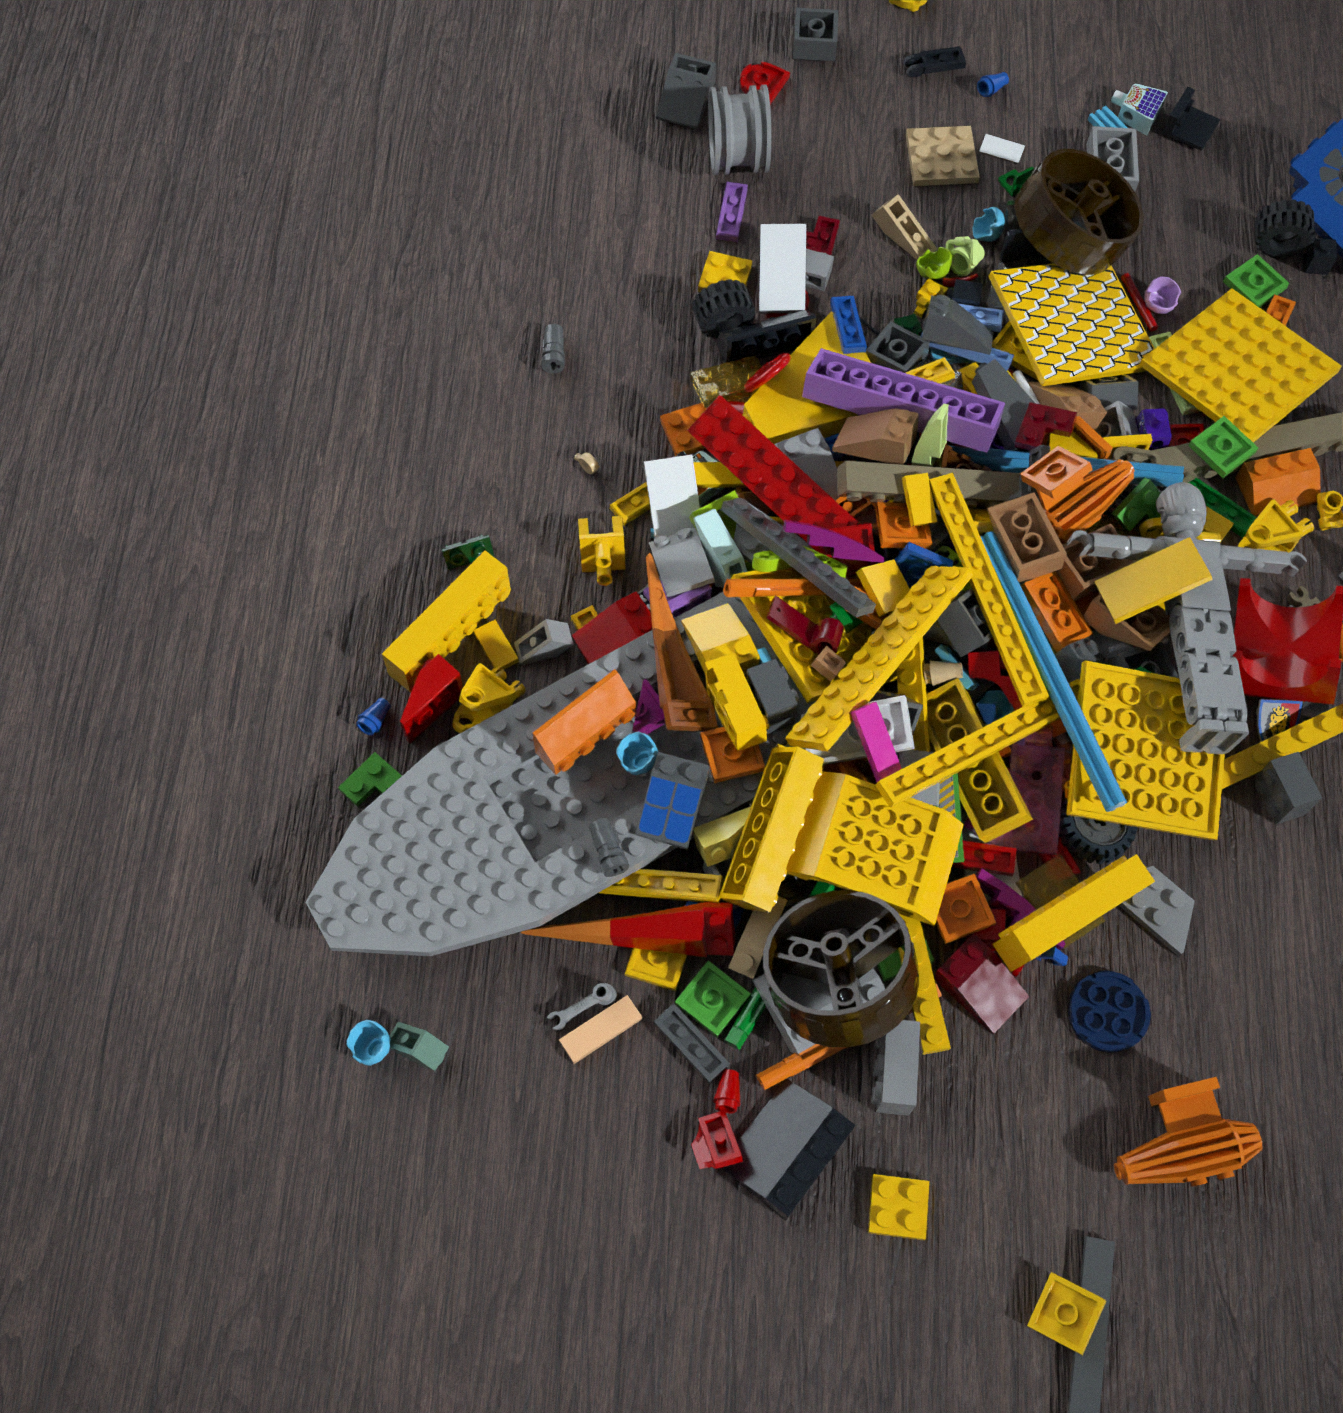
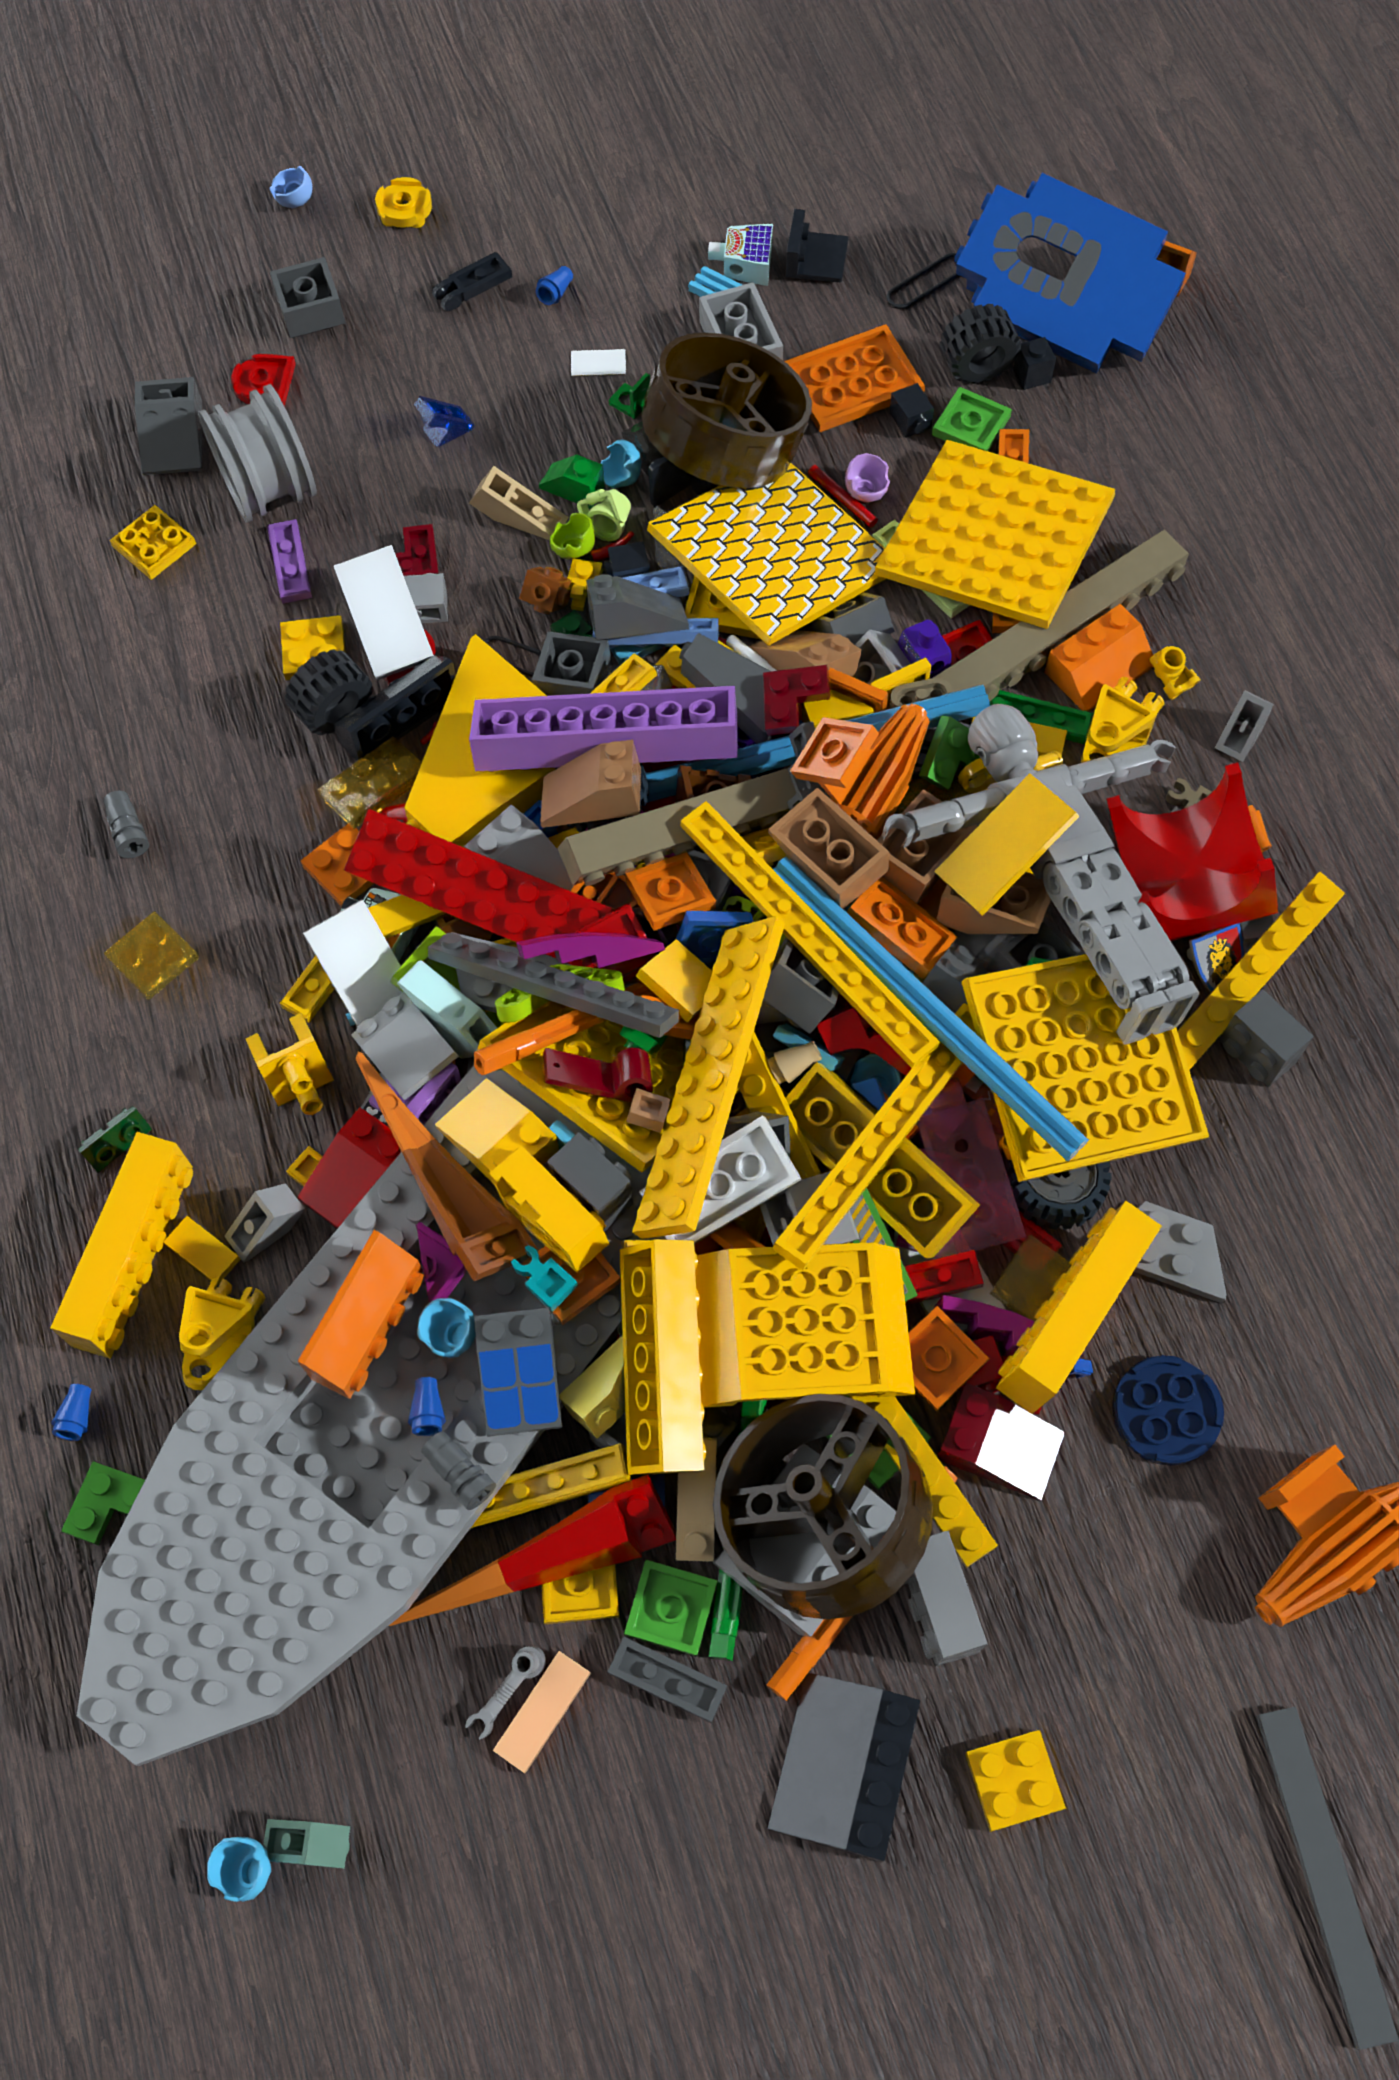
camera: 20 degrees left, 0 degrees up
red slope [400,654,463,744] -> none
tan piece [574,452,599,474] -> none
red slope [691,1110,743,1169] -> none
red cone [713,1069,741,1114] -> none
red plate [744,353,791,392] -> none
blue tile [830,296,867,354] -> none
dark pink tile [851,702,902,782] -> none
yellow tile [902,473,937,527] -> none
tan plate [906,126,980,186] -> none
yellowish green slope [911,404,949,467] -> none
yellow plate [1027,1272,1106,1356] -> none
bright green plate [1188,416,1258,478] -> none
none -> clear yellow plate [104,911,199,1000]
none -> yellow tile [110,505,197,580]
none -> blue cone [408,1377,446,1436]
none -> clear blue slope [414,396,475,447]
none -> teal plate [511,1245,578,1312]
none -> dark orange brick [519,567,572,614]
none -> green slope [539,454,605,509]
none -> orange plate [784,324,925,433]
none -> black piece [886,253,959,309]
none -> black brick [889,383,934,438]

